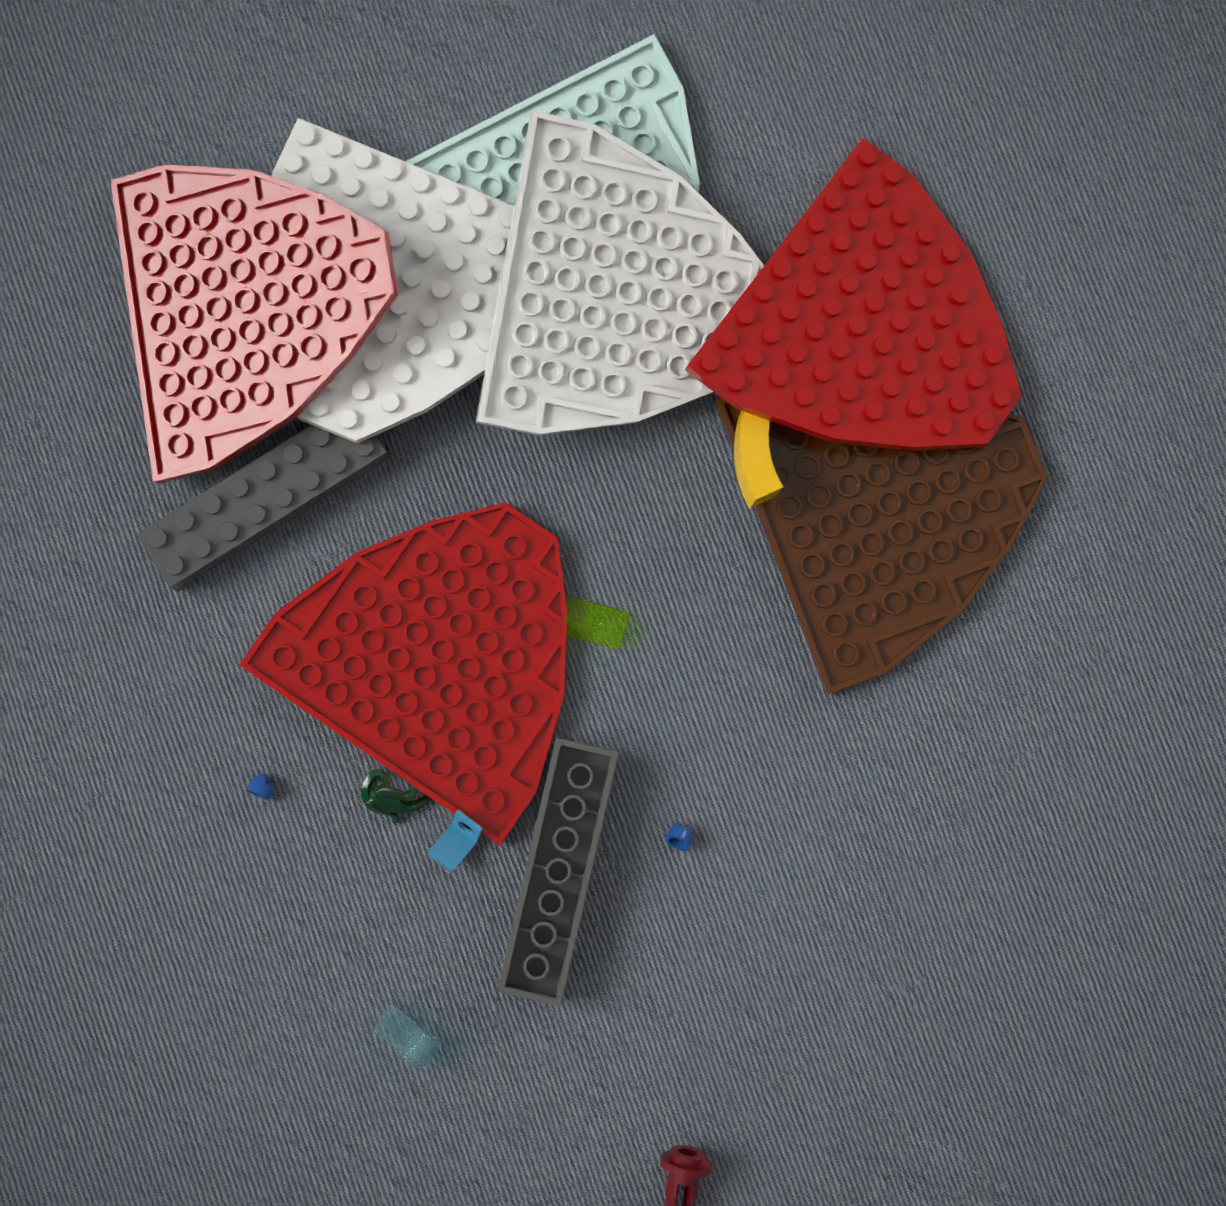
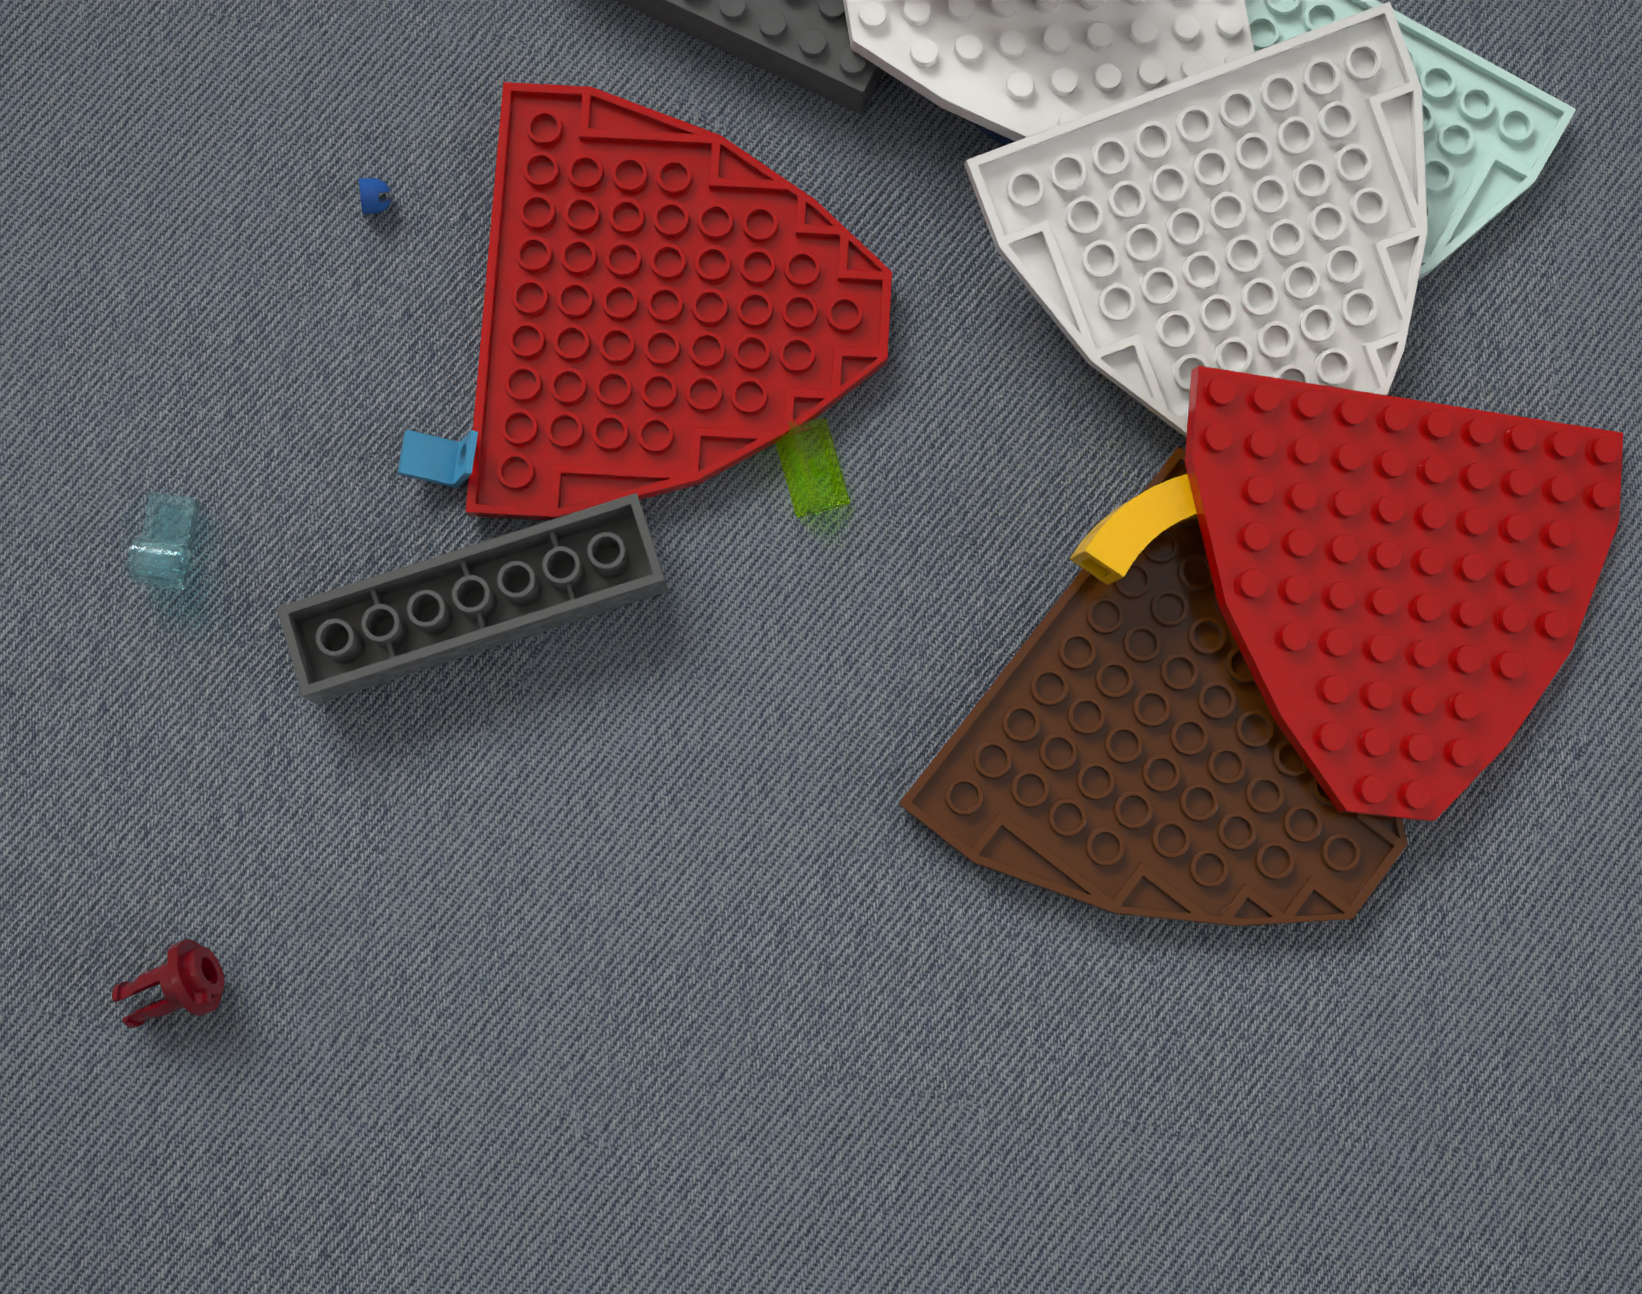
camera: 60 degrees right, 5 degrees down
dark green piece [361,768,431,824] -> none
blue hinge [666,823,693,851] -> none

